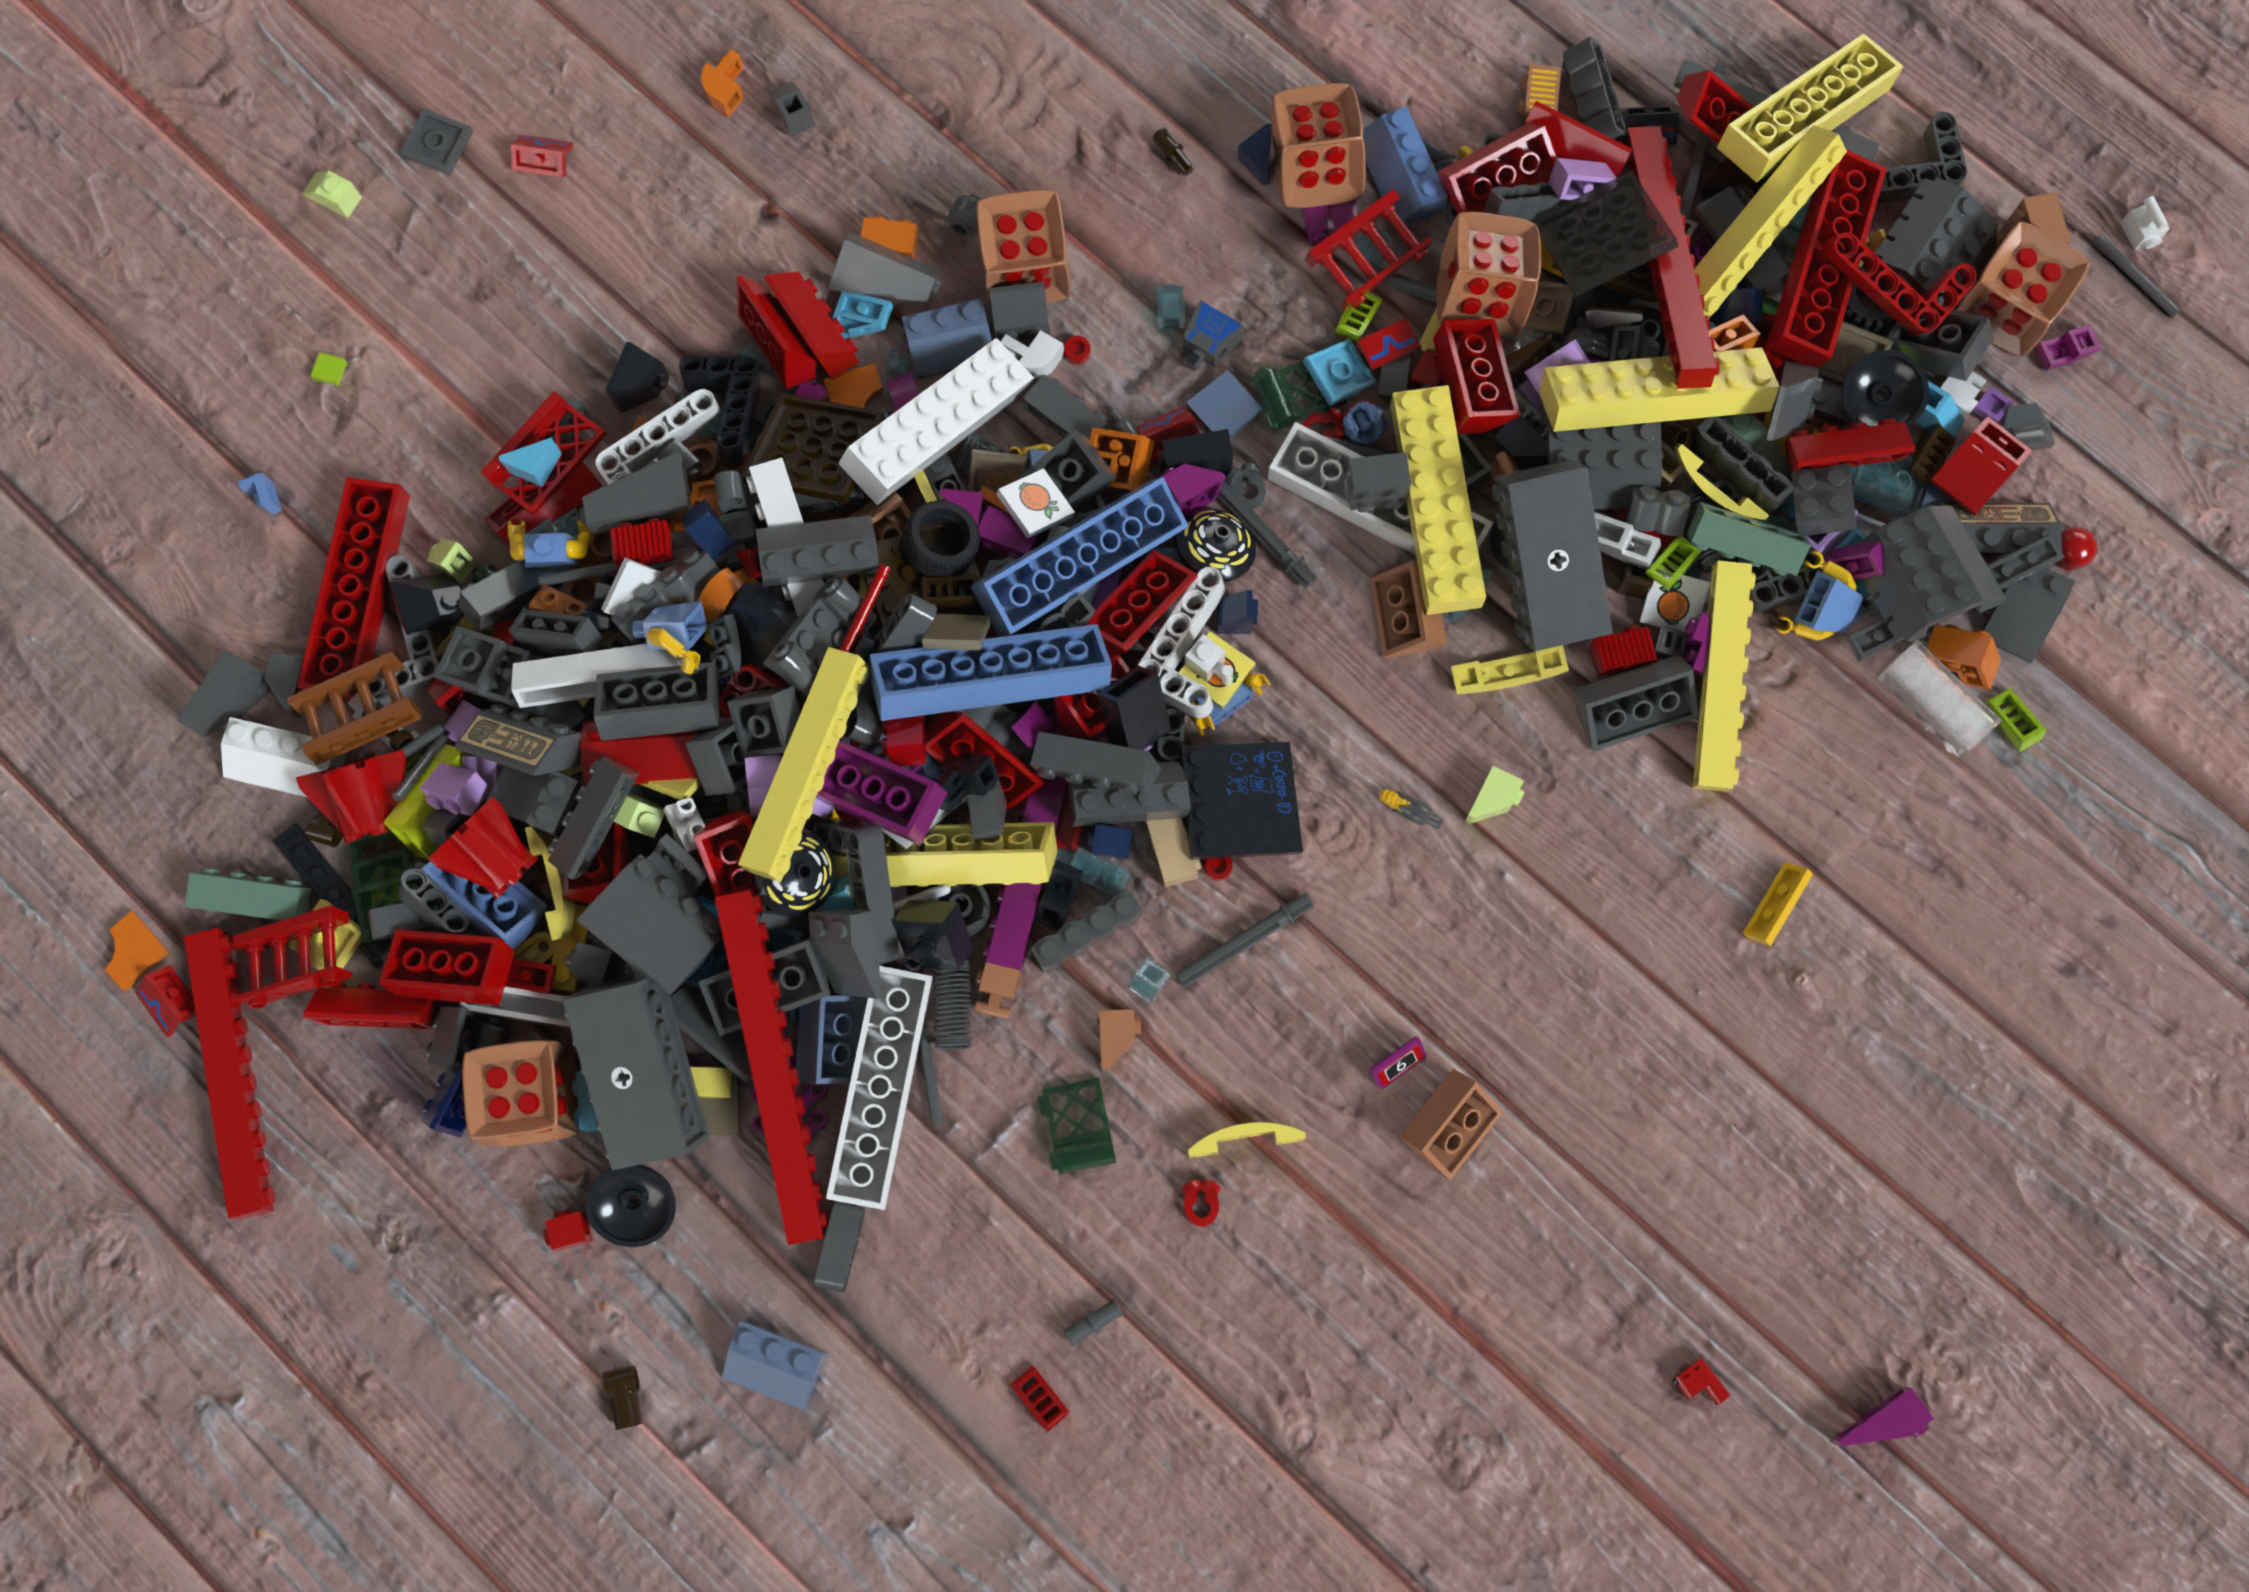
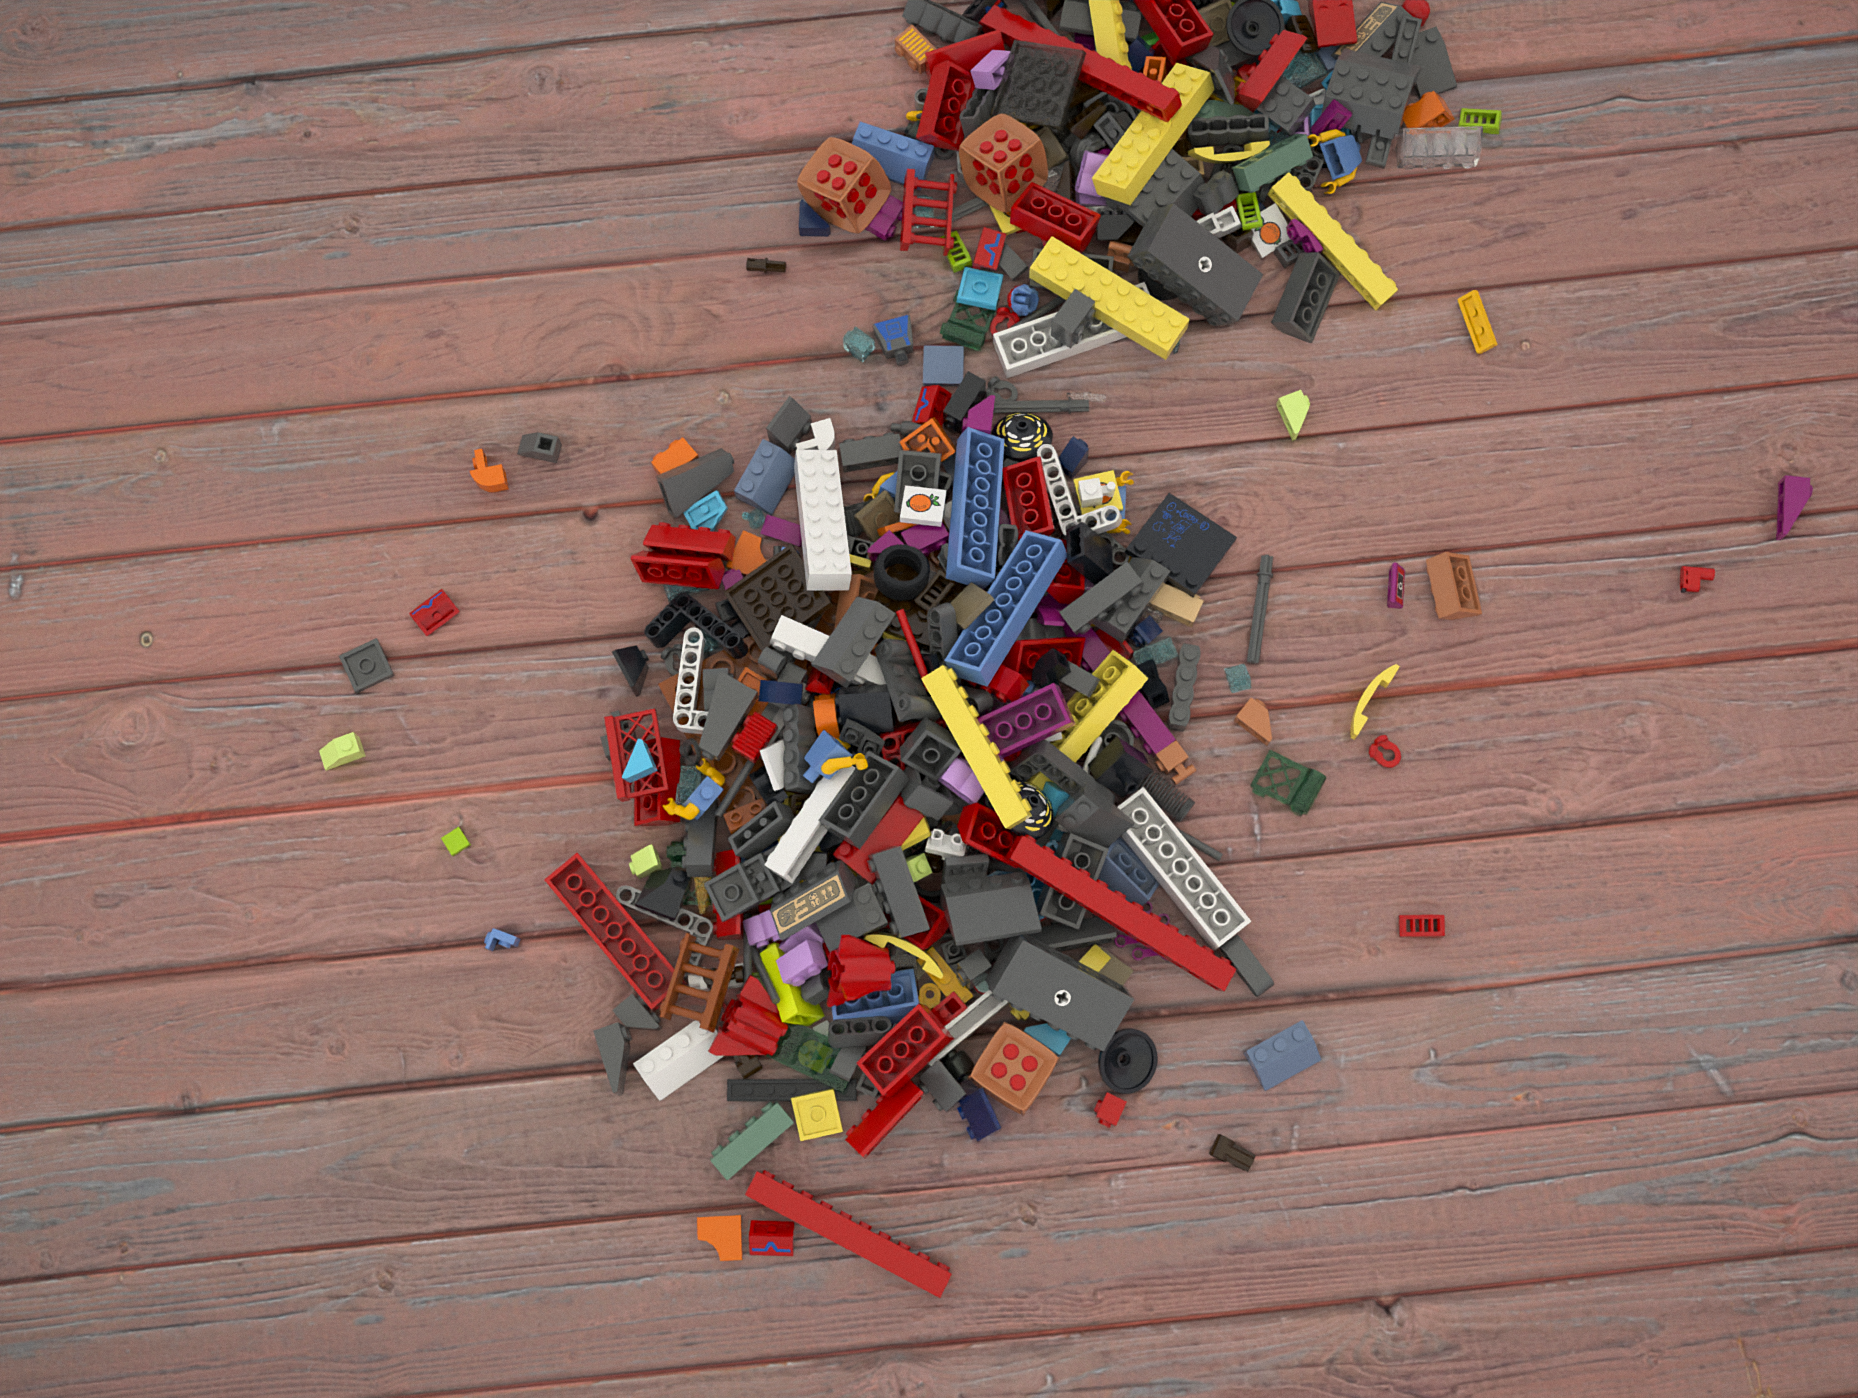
camera: 50 degrees left, 0 degrees up
red fence [233,905,352,1009] -> none
dark grey head [948,194,981,236] -> none
nougat piece [976,190,1071,304] -> none
dark grey pin [1063,1298,1123,1347] -> none
red tile [1064,335,1091,364] -> none
red tile [1204,858,1233,881] -> none
nougat slope [1370,560,1447,658] -> none
dark grey piece [1380,789,1443,829] -> none
red brick [1408,350,1443,390] -> none
light yellow slope [1451,645,1569,694] -> none
red brick [1590,625,1657,677] -> none

